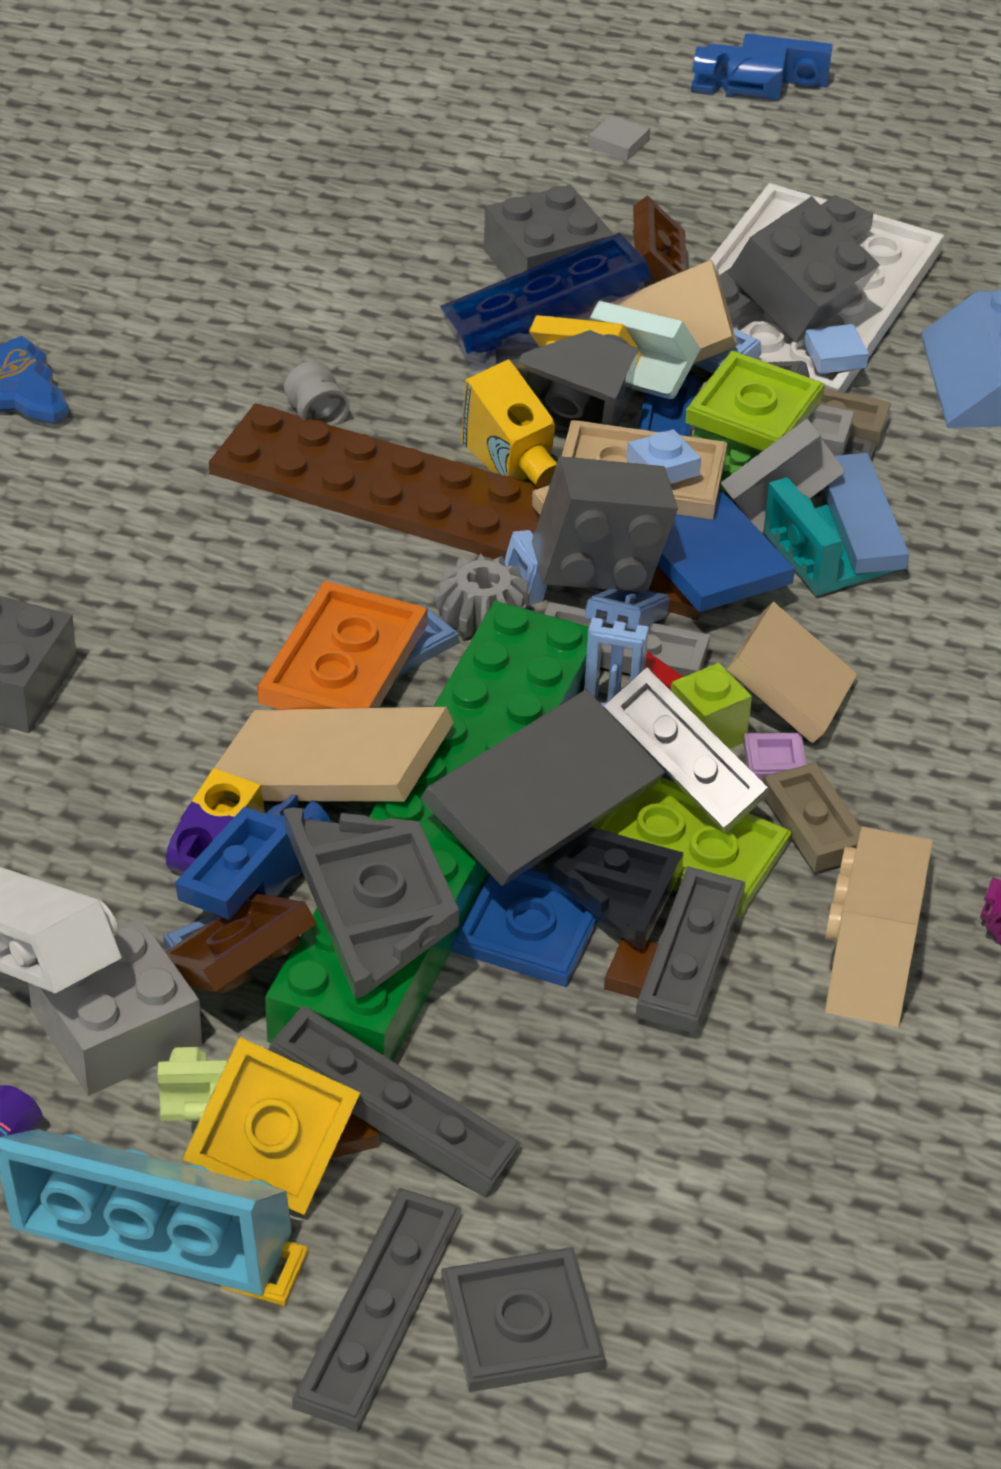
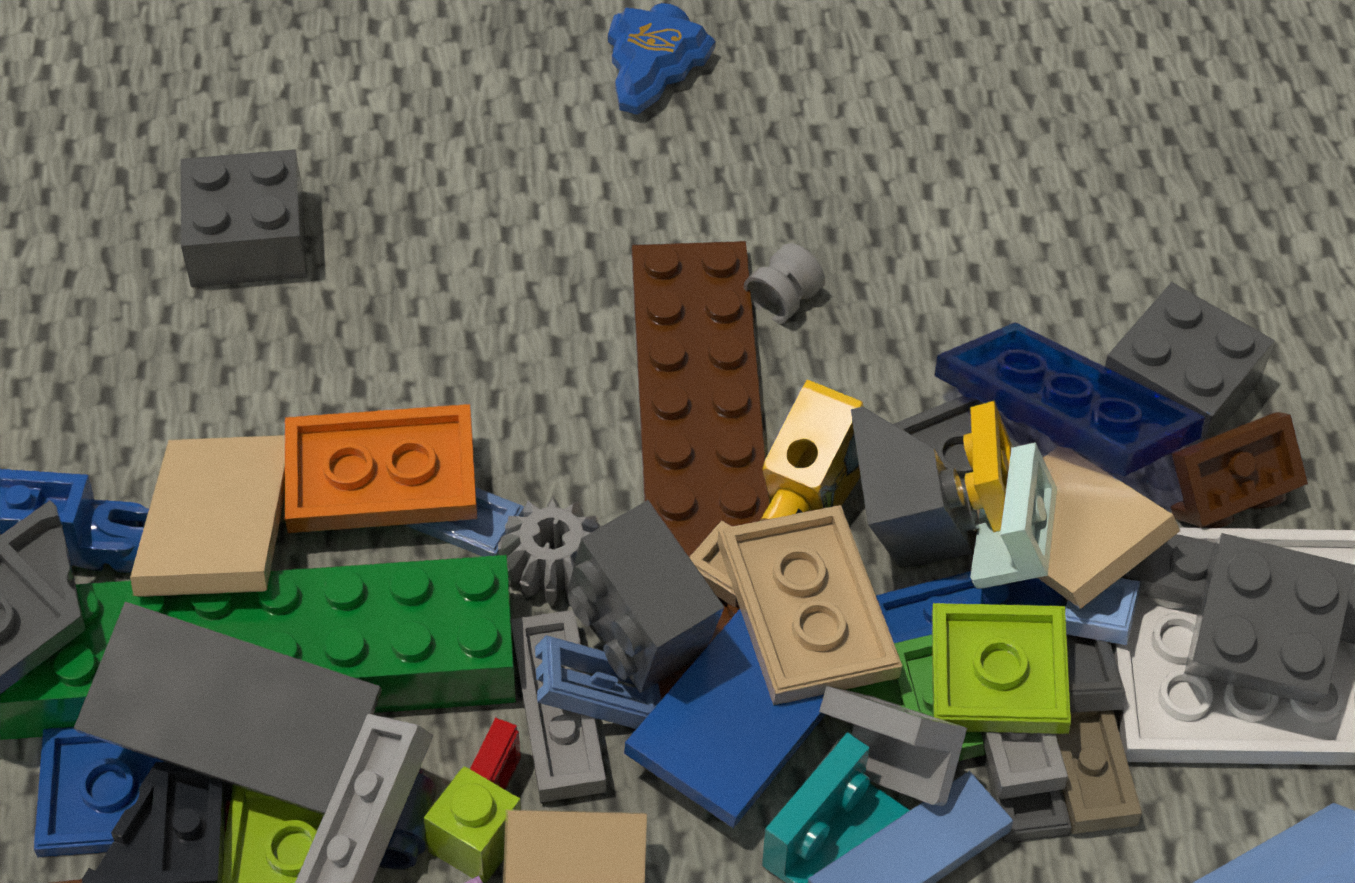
camera: 65 degrees right, 10 degrees up
leg [166,768,265,874] -> none
light blue tile [584,617,649,707] -> none
light blue plate [626,429,701,484] -> none
light blue tile [804,324,869,374] -> none

